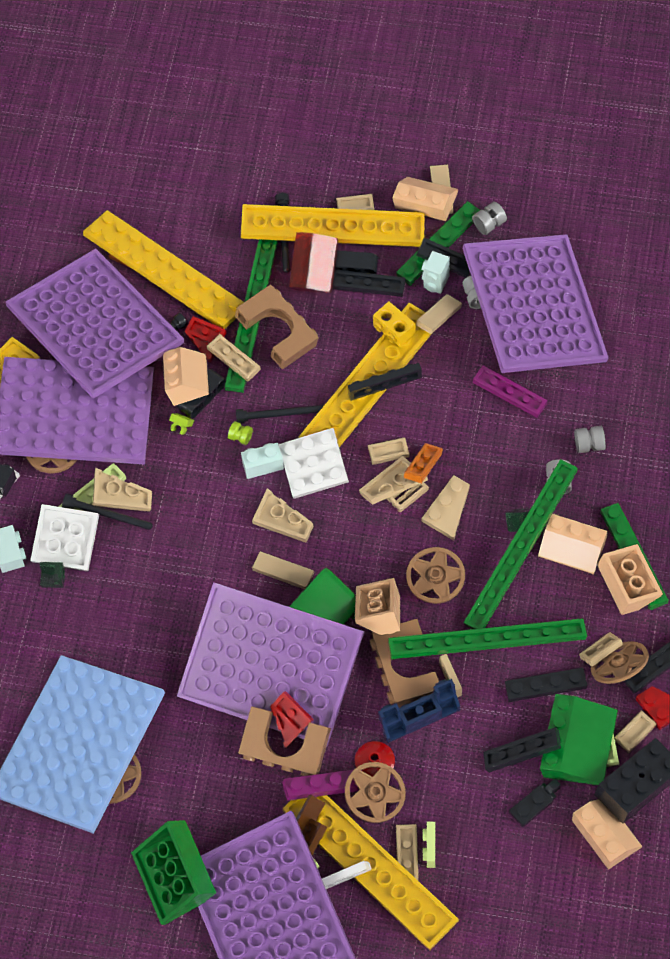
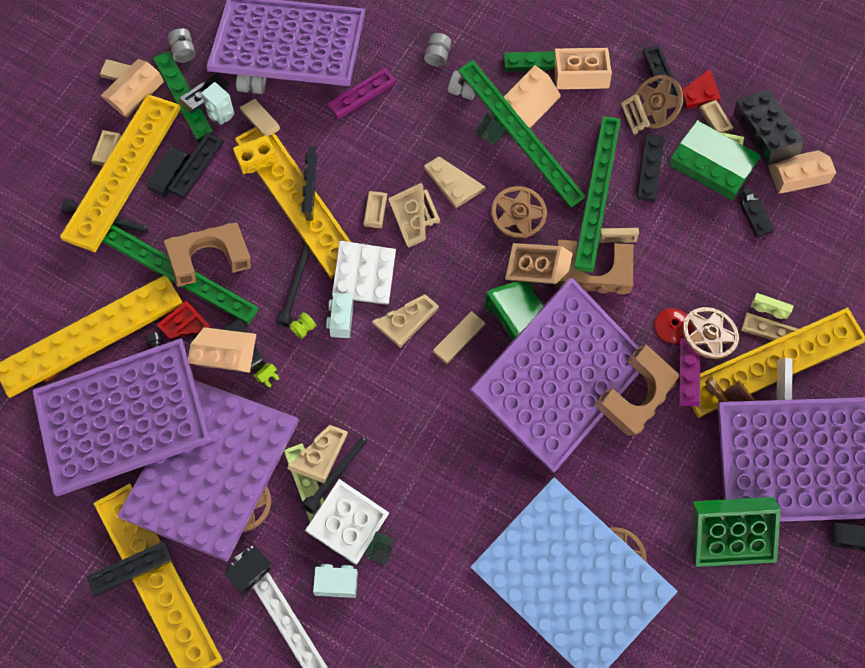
camera: 75 degrees left, 5 degrees up
tan tile [207,334,261,382] -> none
red wing [270,691,314,748] -> none
clear red slope [289,232,338,293] -> none
dark blue bracket [378,679,460,743] -> none
orange tile [404,443,443,484] -> none
black plate [483,727,561,773] -> none

